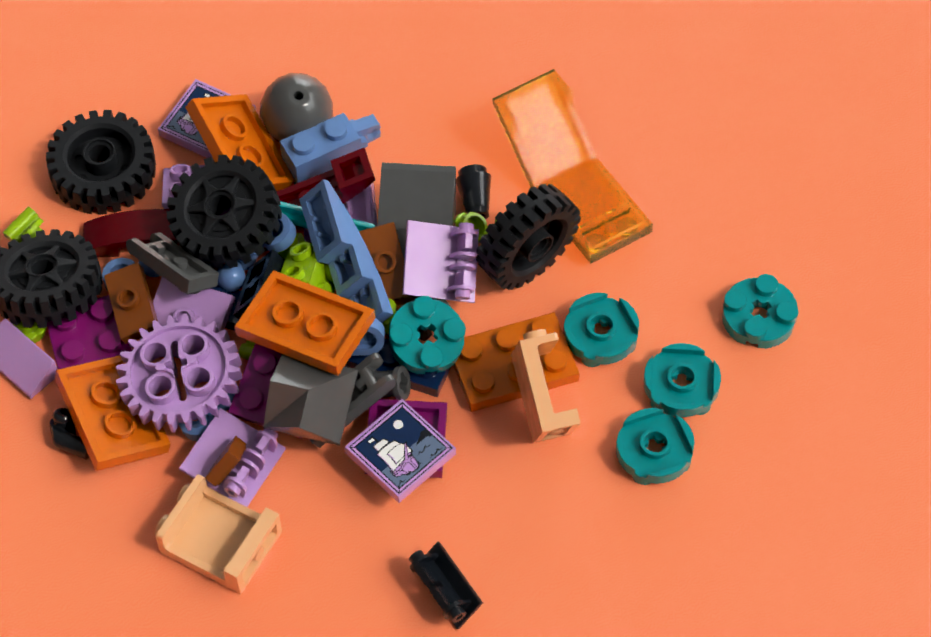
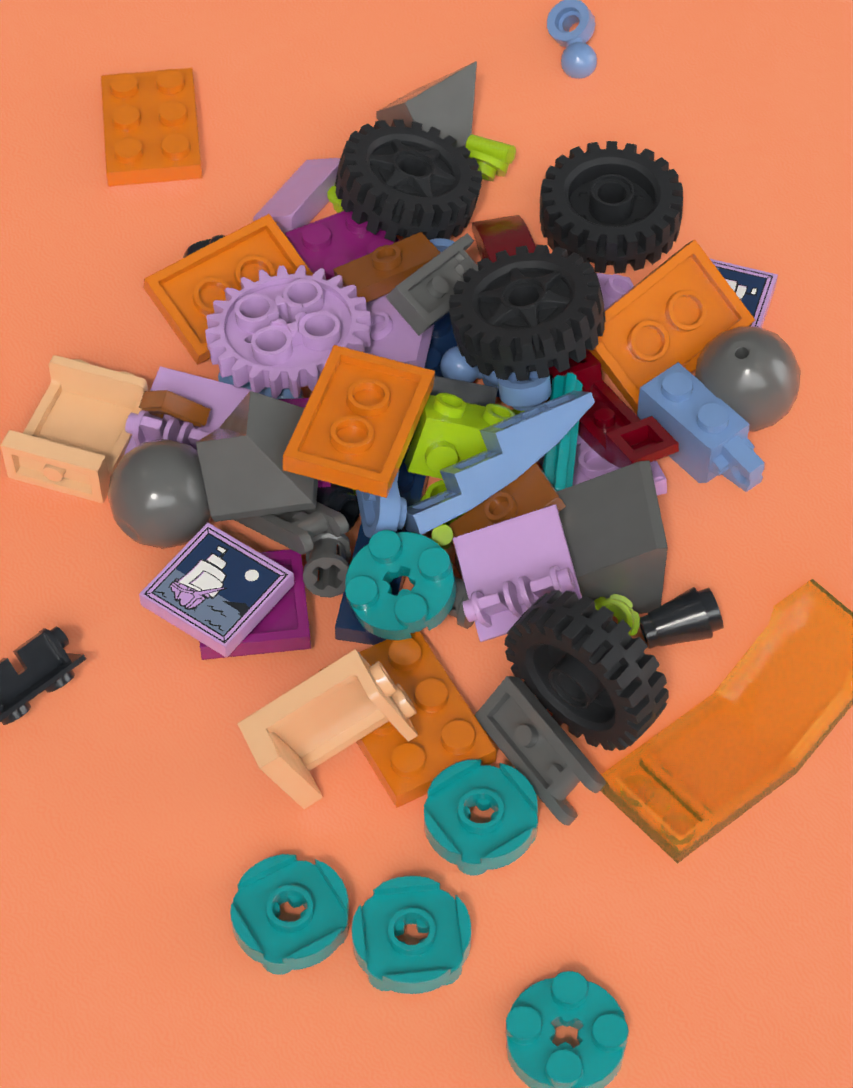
camera: 80 degrees right, 5 degrees down
none -> dark grey piece [108,439,212,549]
none -> dark grey hinge [474,676,606,826]

